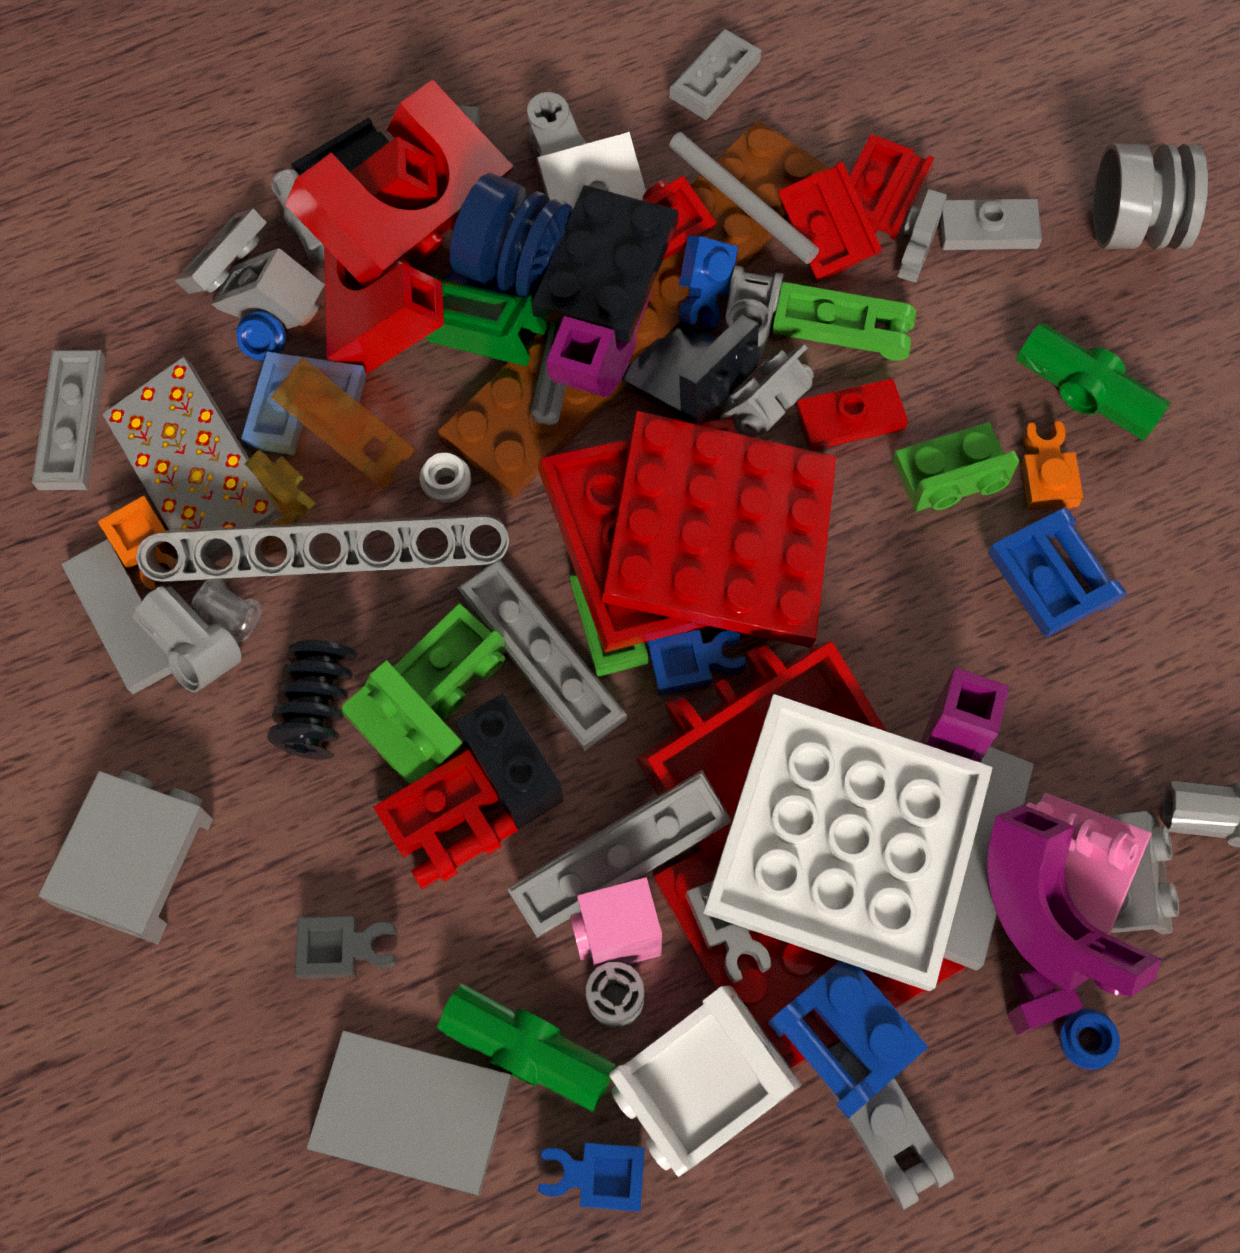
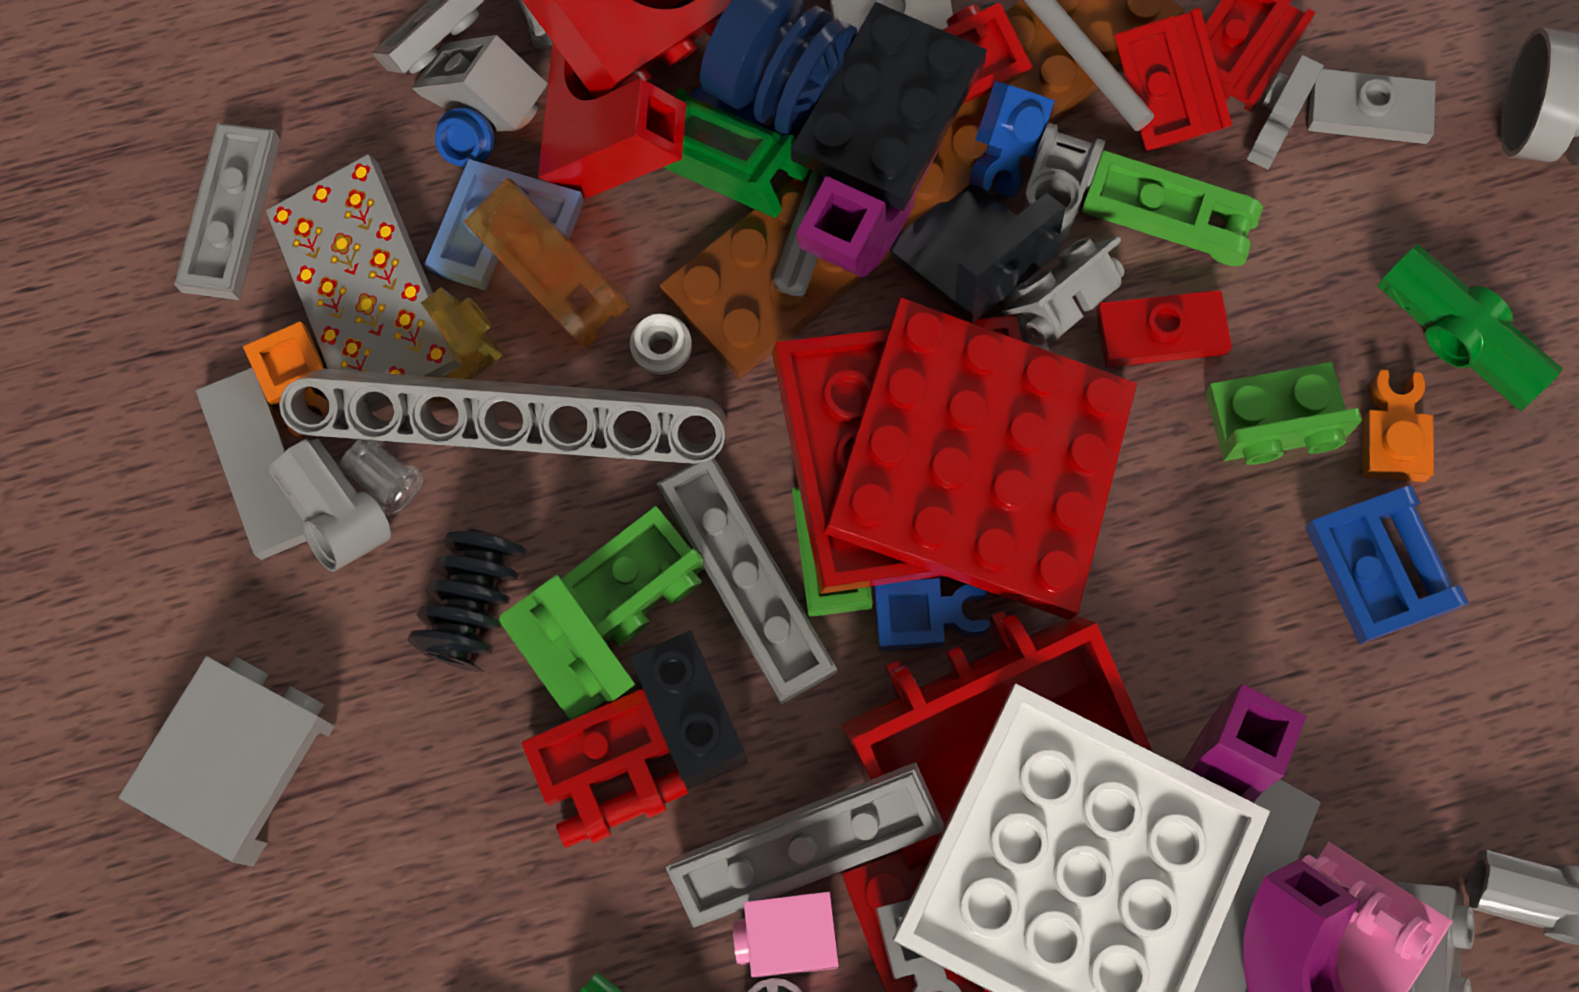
camera: 10 degrees right, 5 degrees up
dark grey plate [295,916,397,979] -> none

